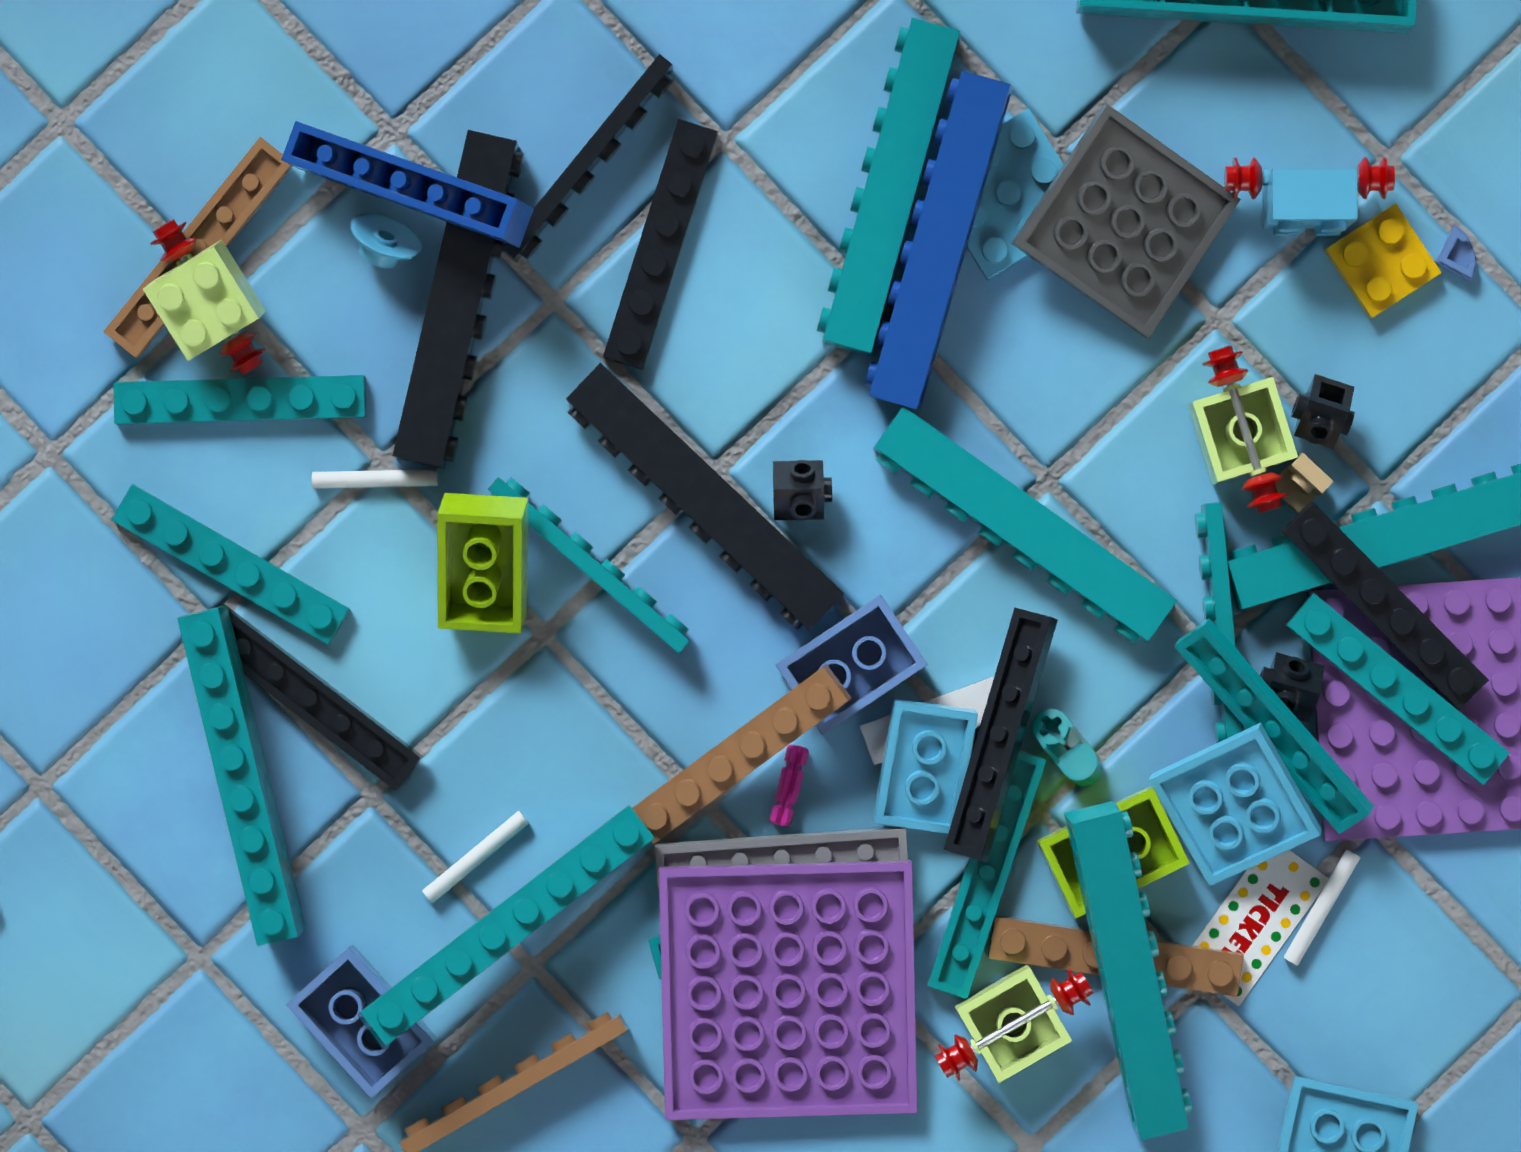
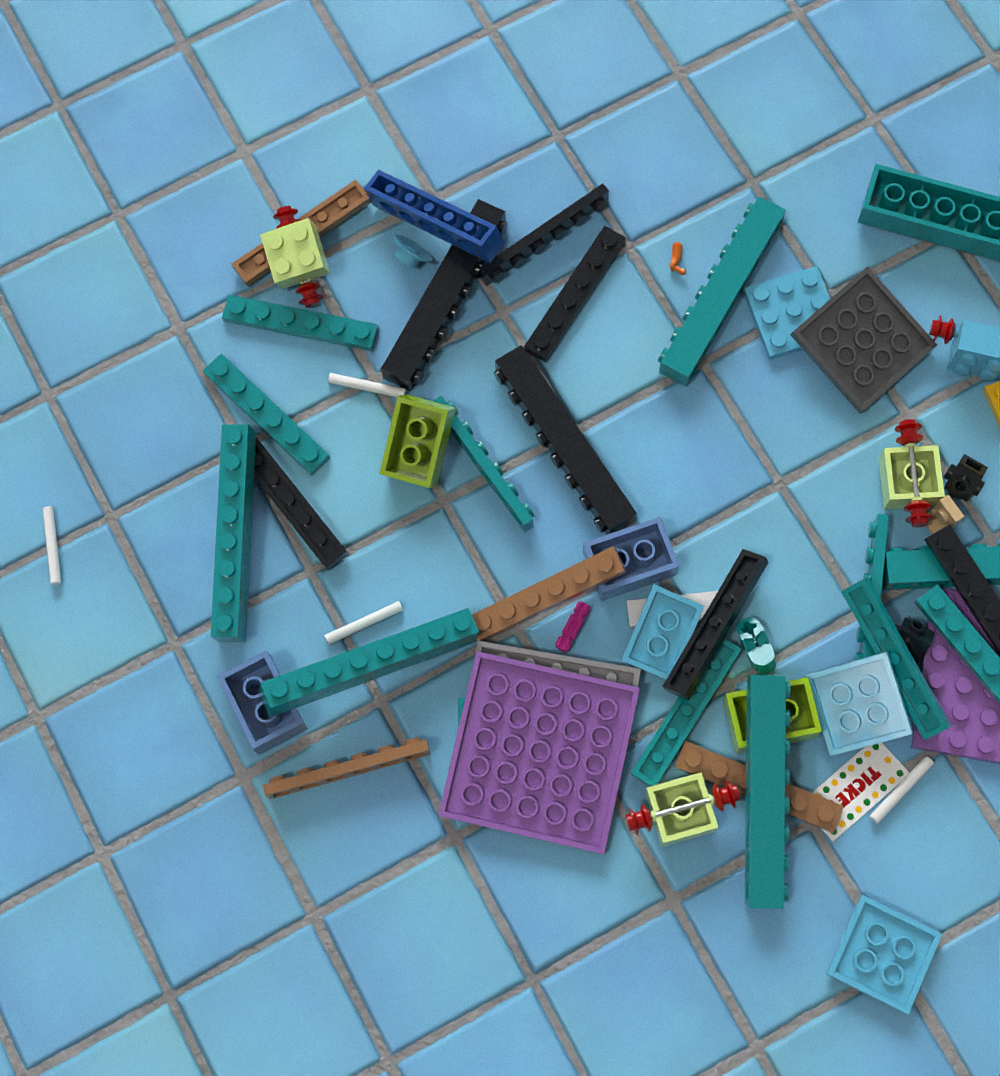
camera: 20 degrees right, 15 degrees down
black brick [773,460,832,520] -> none
blue brick [865,71,1013,410] -> none
teal brick [873,406,1178,644] -> none
none -> orange piece [669,242,687,275]

